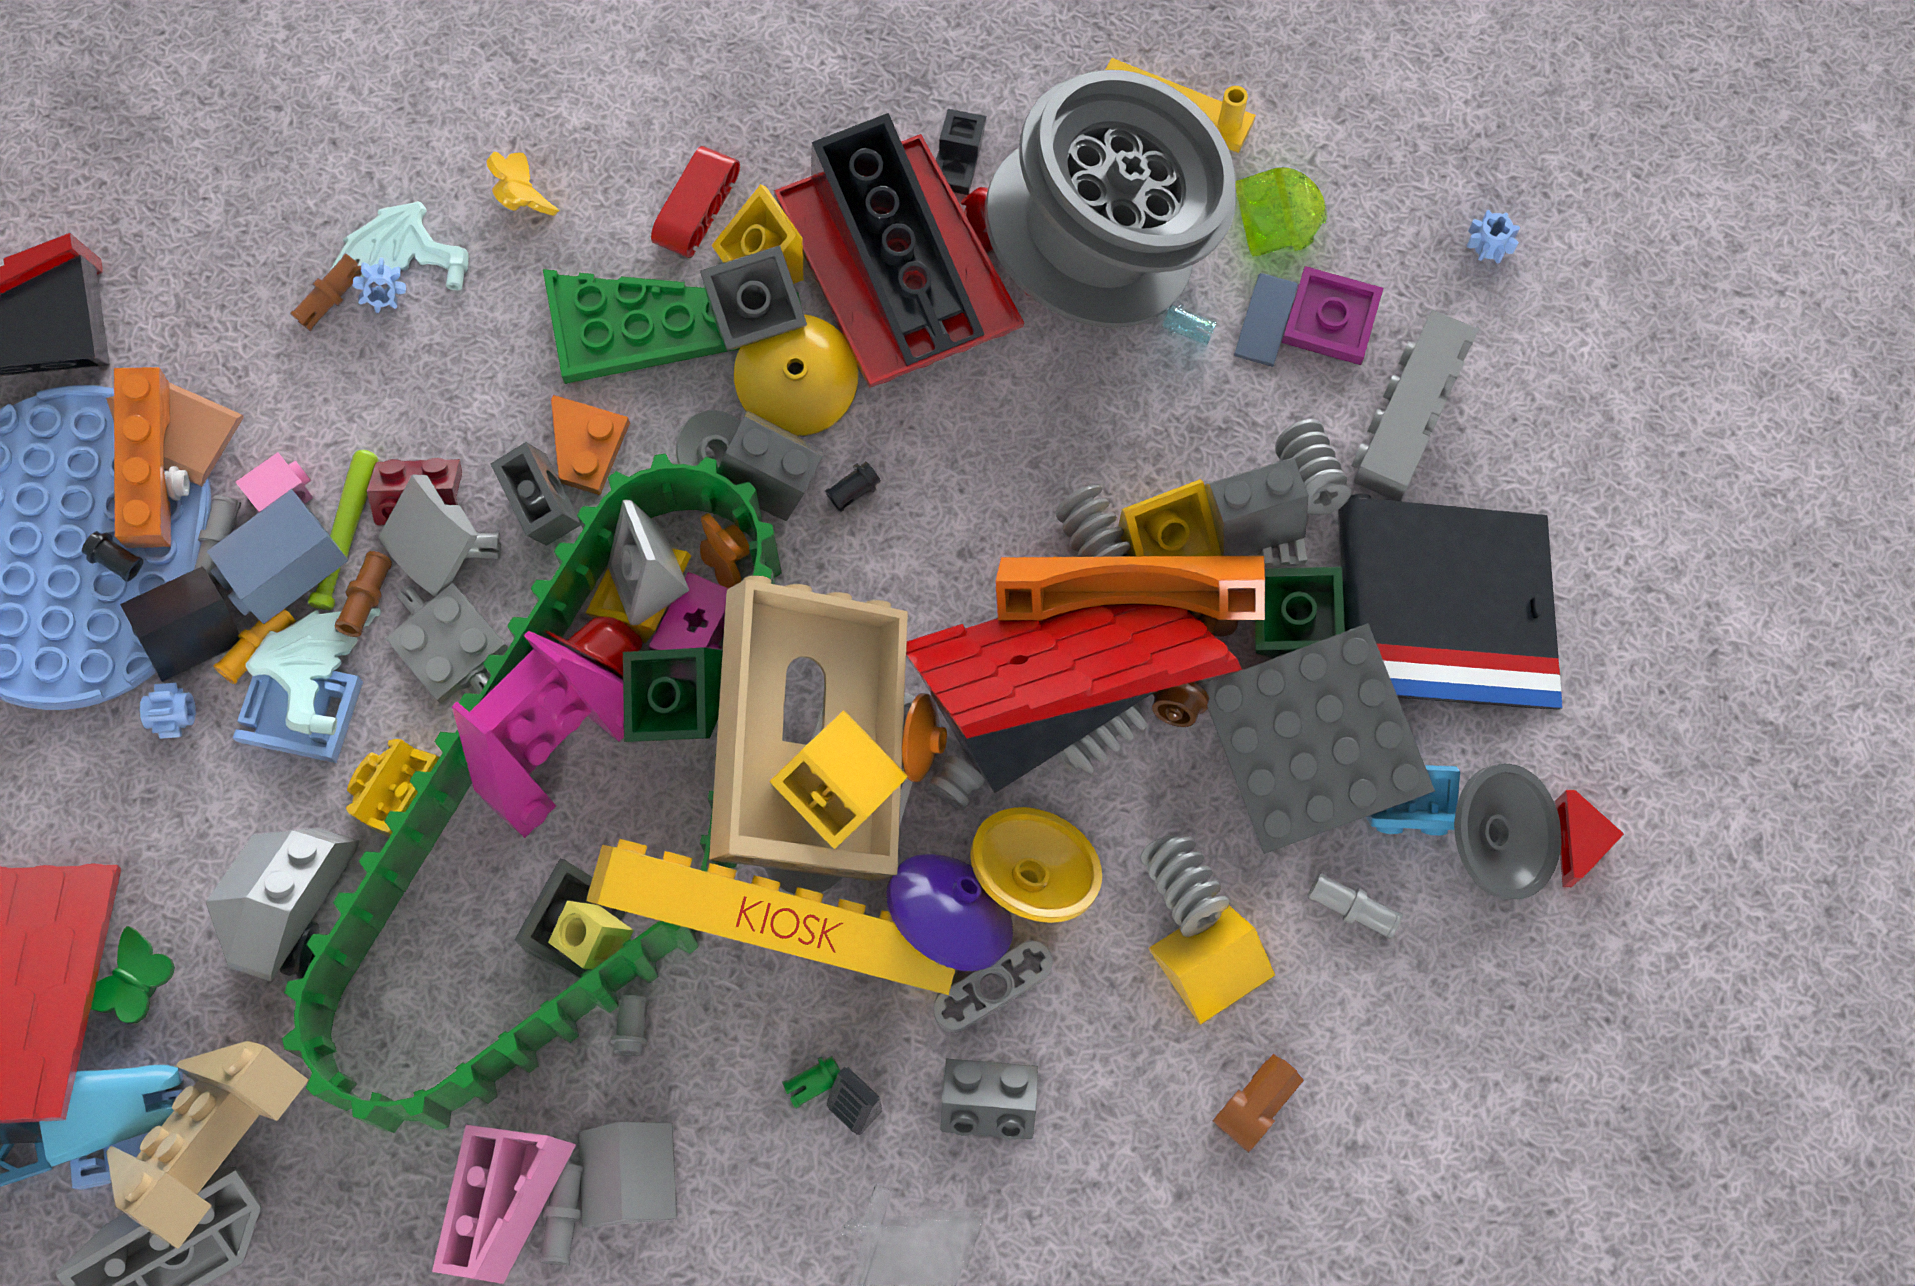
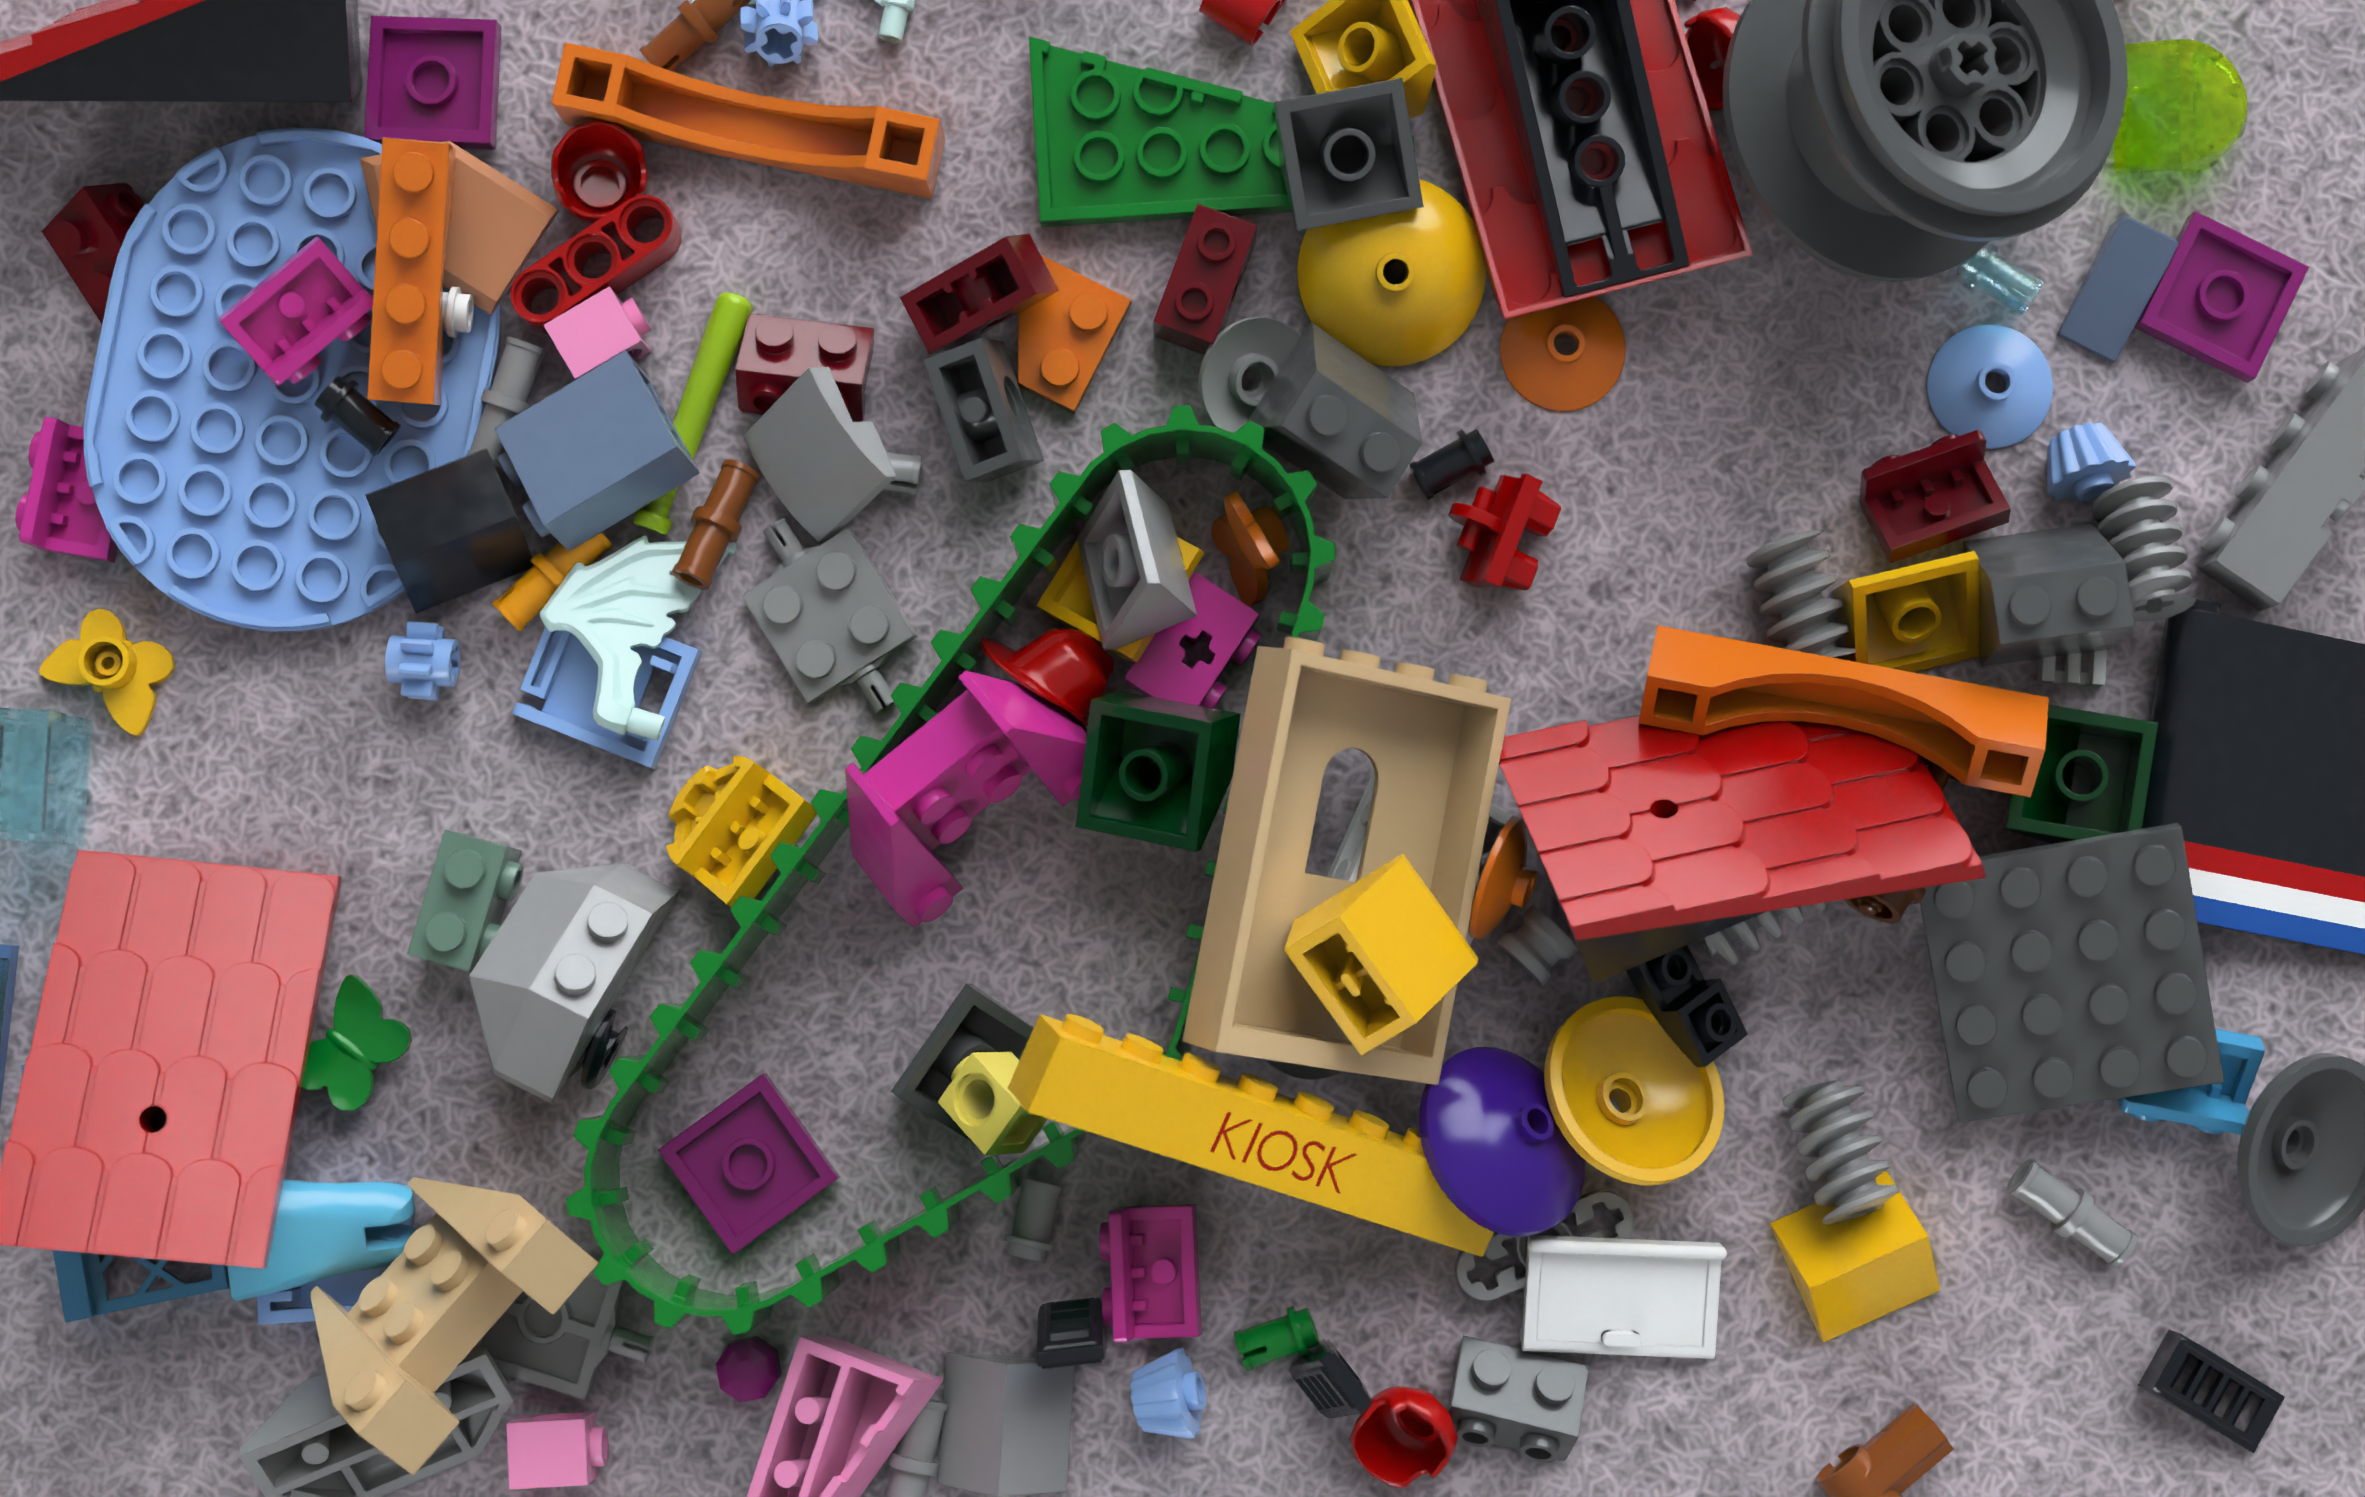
camera: 10 degrees right, 15 degrees up
none -> dark pink bracket [217,236,373,386]
none -> magenta plate [364,16,502,150]
none -> sand green brick [407,829,524,972]
none -> light grey plate [477,1264,654,1400]
none -> bright pink brick [506,1411,609,1490]
none -> red beam [511,195,682,335]
none -> orange arch [551,42,946,199]
none -> red hair [551,120,648,223]
none -> magenta plate [658,1073,840,1255]
none -> magenta tile [716,1336,782,1403]
none -> dark red brick [900,234,1059,354]
none -> black slope [1037,1297,1107,1369]
none -> dark pink bracket [1099,1204,1202,1343]
none -> light blue piece [1130,1347,1207,1439]
none -> dark red brick [1153,204,1257,355]
none -> red hair [1349,1386,1458,1488]
none -> red hips [1448,473,1561,591]
none -> orange dish [1500,296,1626,412]
none -> white door [1519,1235,1727,1359]
none -> black slope [1626,945,1748,1067]
none -> dark red bracket [1859,430,2011,564]
none -> light blue dish [1927,325,2053,449]
none -> light blue piece [2047,422,2136,501]
none -> black slope [2138,1330,2285,1453]

